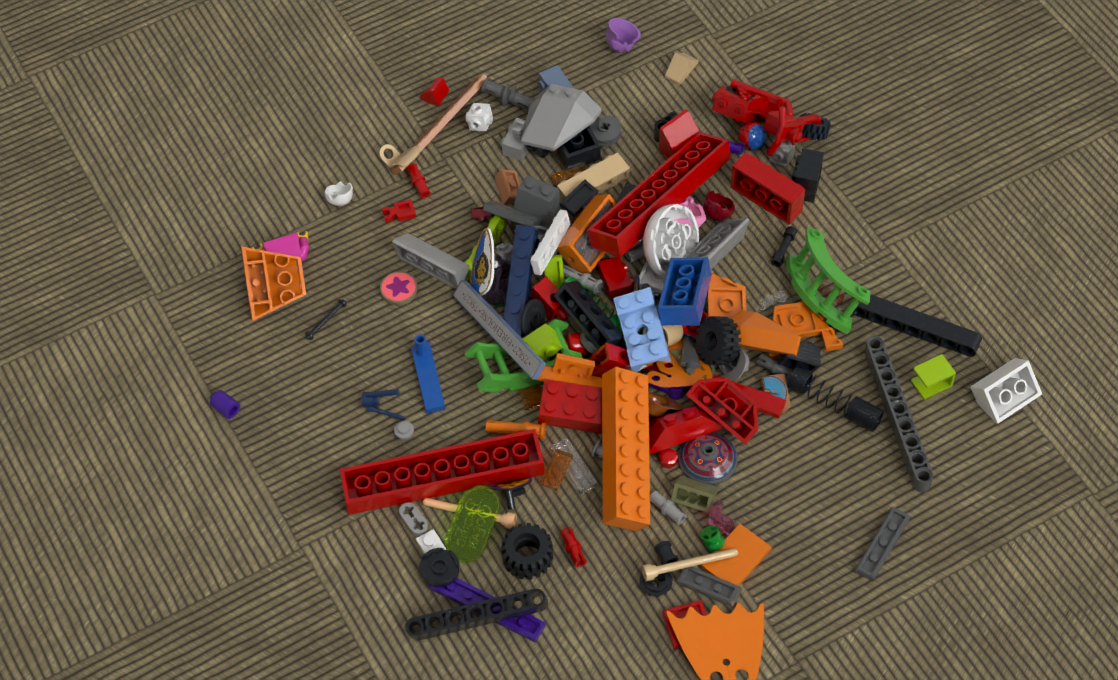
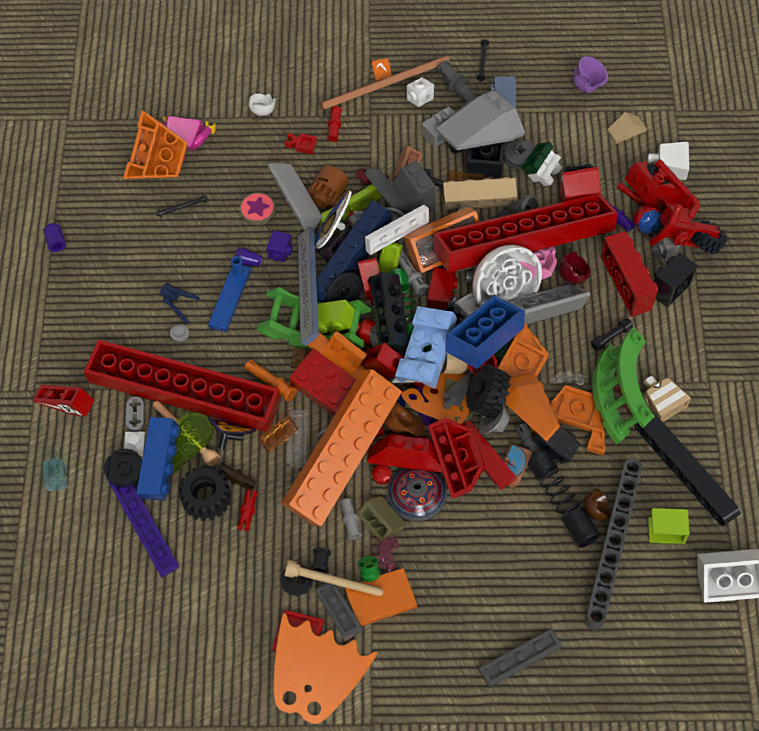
camera: 30 degrees right, 5 degrees up
tan piece [379,144,420,168] -> none
black beam [405,589,548,641] -> none
red tile [420,77,450,106] -> none
black tile [560,179,598,217] -> none
none -> red slope [32,384,95,416]
none -> clear light blue brick [43,458,68,491]
none -> blue brick [136,417,180,501]
none -> dark brown pin [218,462,257,491]
none -> dark purple cone [235,247,262,266]
none -> dark purple brick [266,230,293,262]
none -> dark orange gear [307,165,349,209]
none -> orange slope [371,58,392,82]
none -> black axle [477,39,489,81]
none -> dark grey hat [507,194,539,214]
none -> hips [521,141,562,186]
none -> reddish brown hair [583,488,611,521]
none -> red bar [616,182,664,215]
none -> tan torso [643,376,691,422]
none -> white torso [647,142,689,180]

